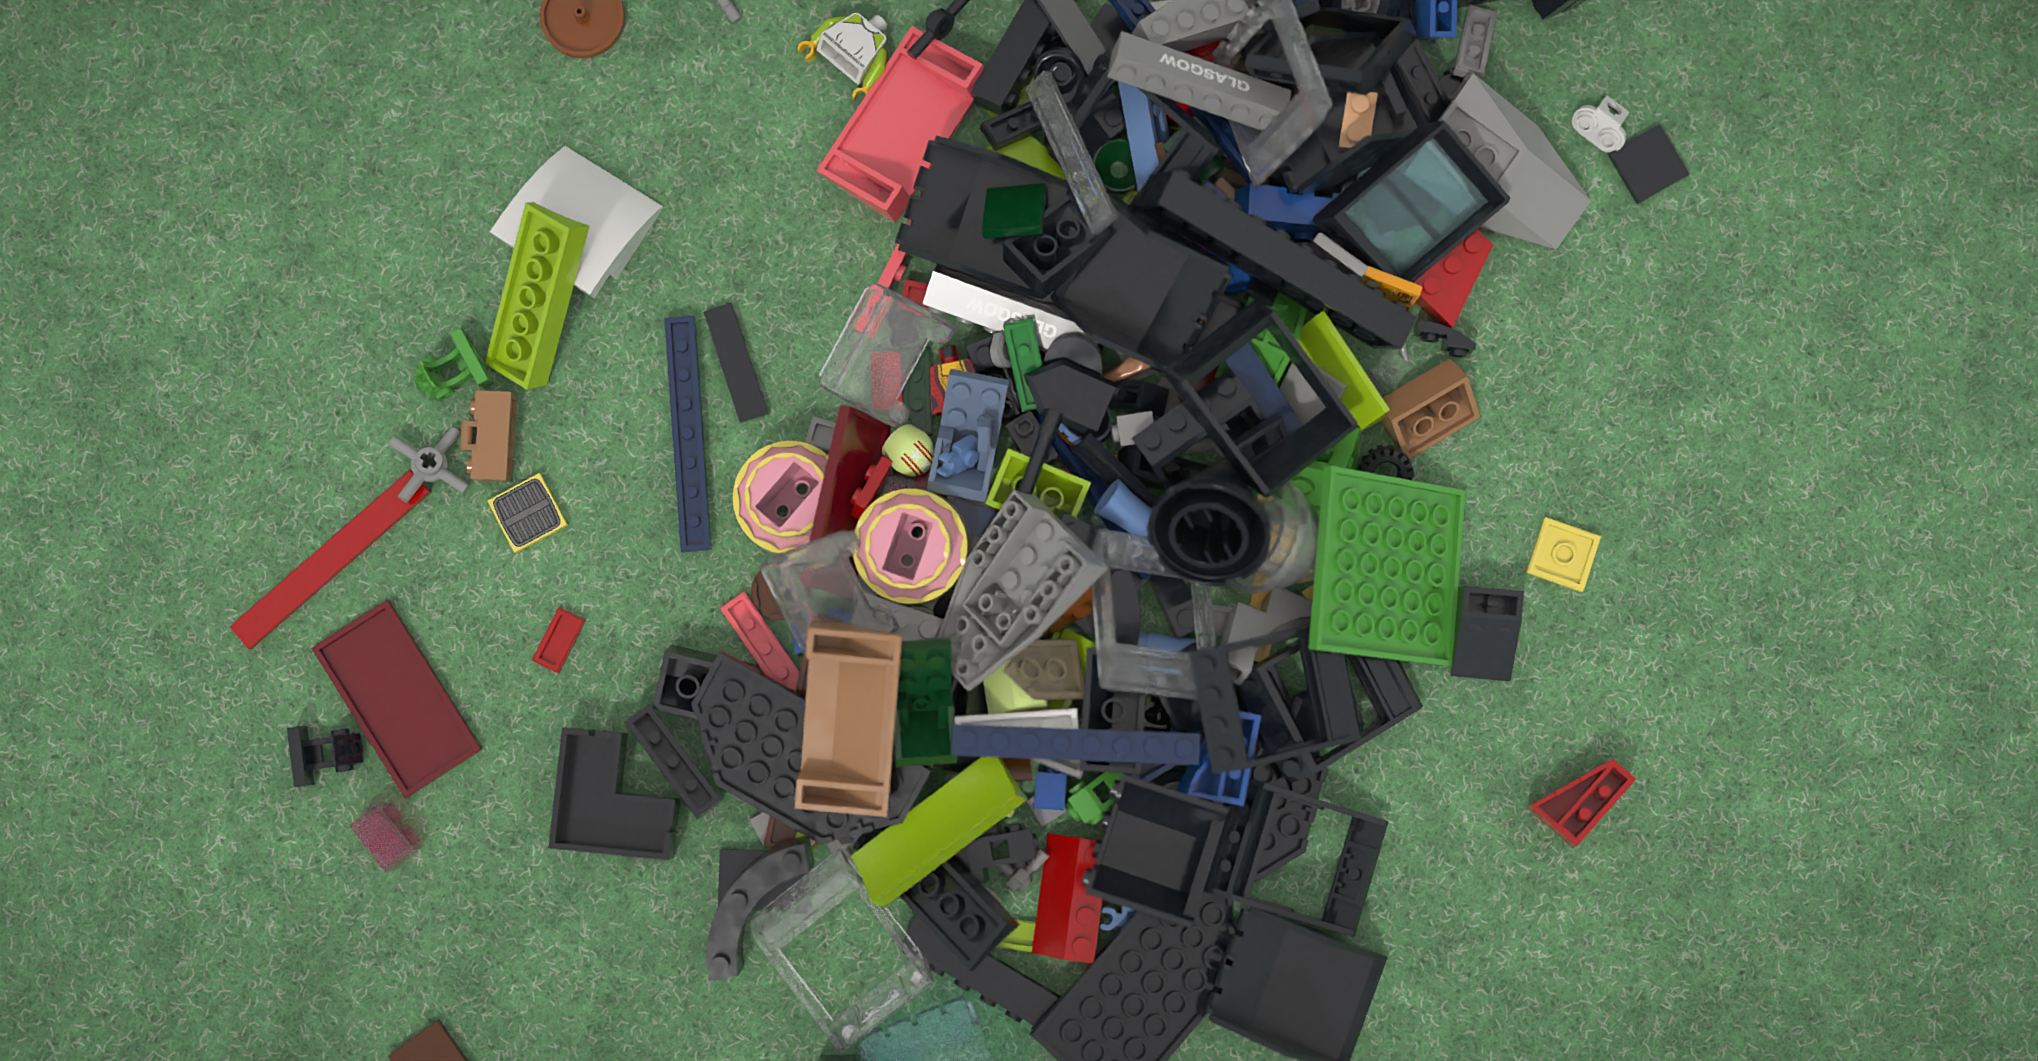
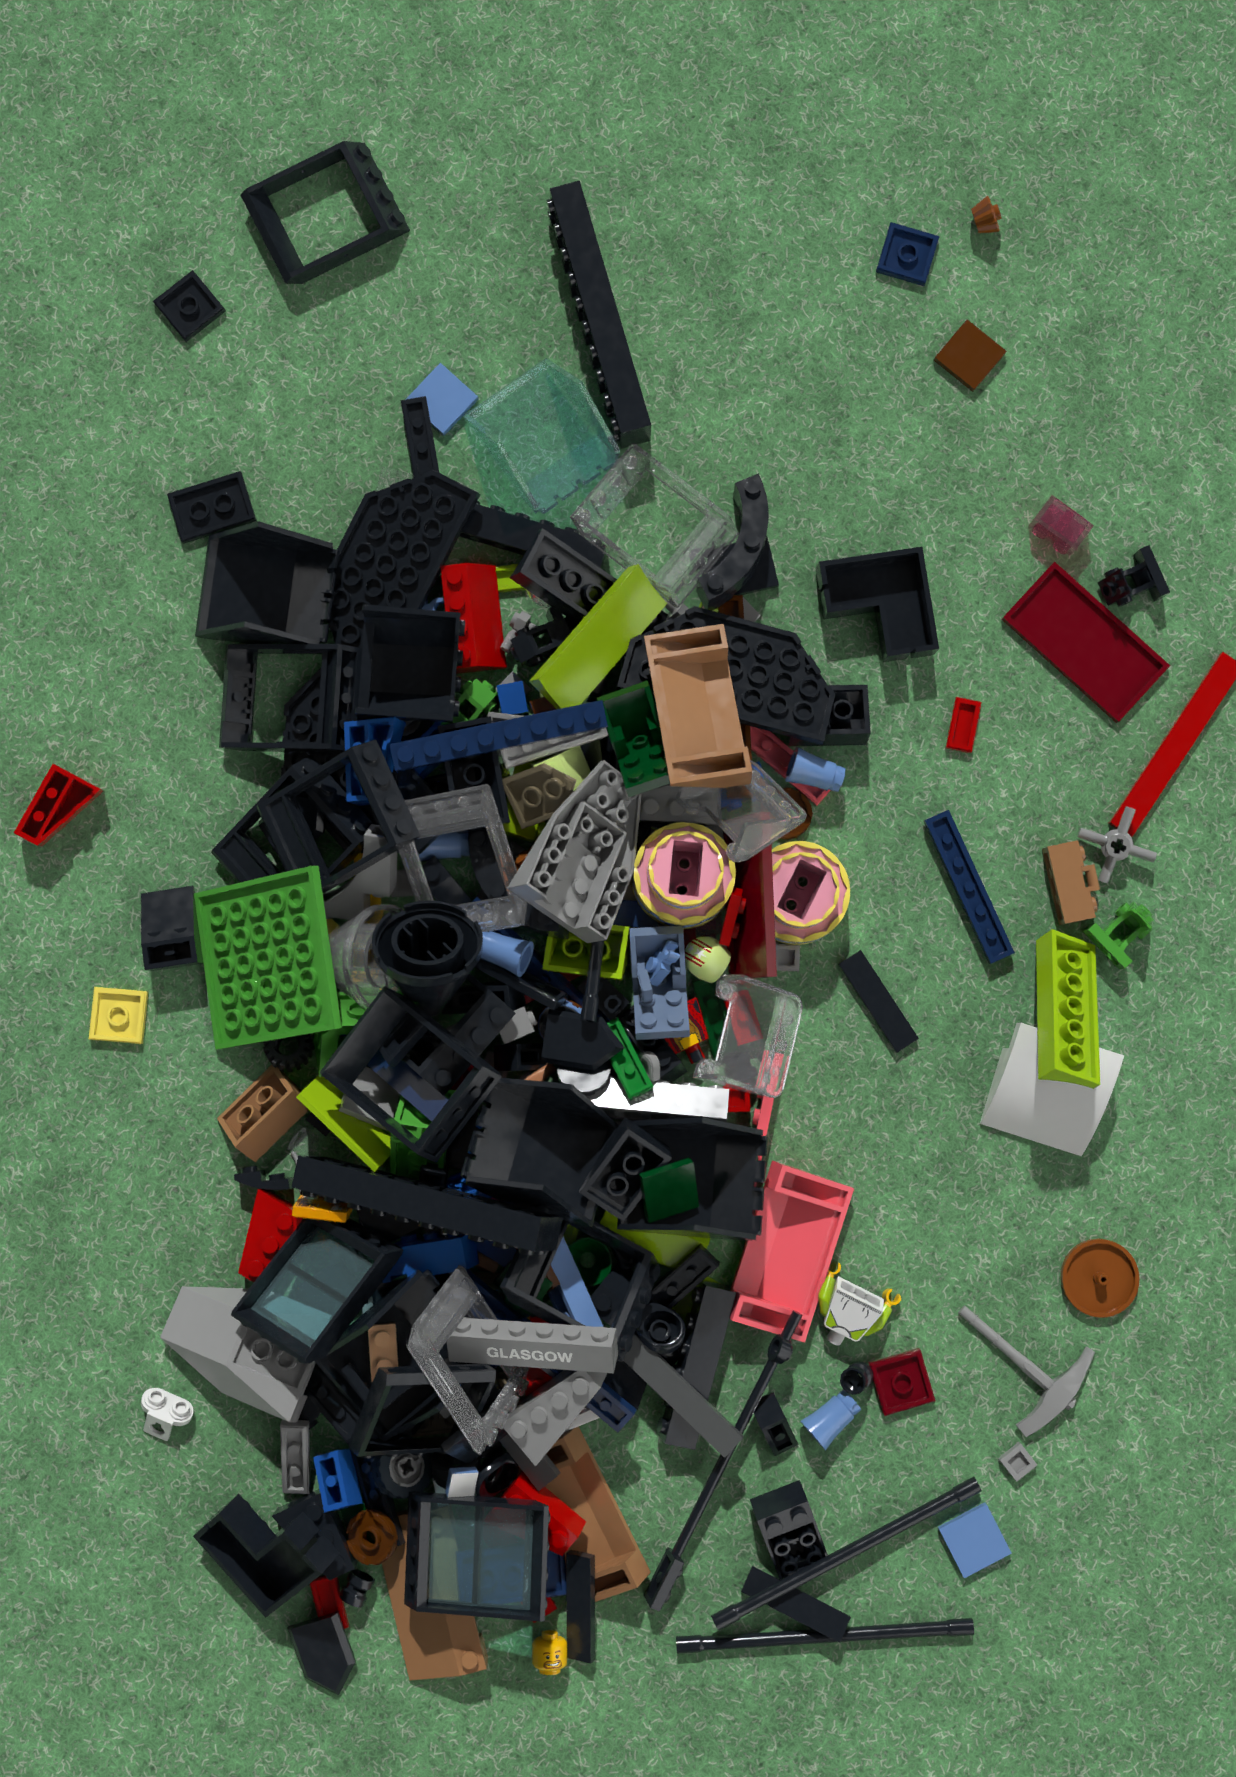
camera: 165 degrees right, 0 degrees up
tile [487,473,568,553] -> none
black brick [624,704,721,820] -> none
dark blue plate [664,316,712,553] -> none
clear tile [1025,71,1118,234] -> none
light grey tile [1308,233,1368,278] -> none
black tile [1608,125,1689,205] -> none
none -> medium blue plant [785,747,846,792]
none -> dark blue plate [923,810,1015,964]

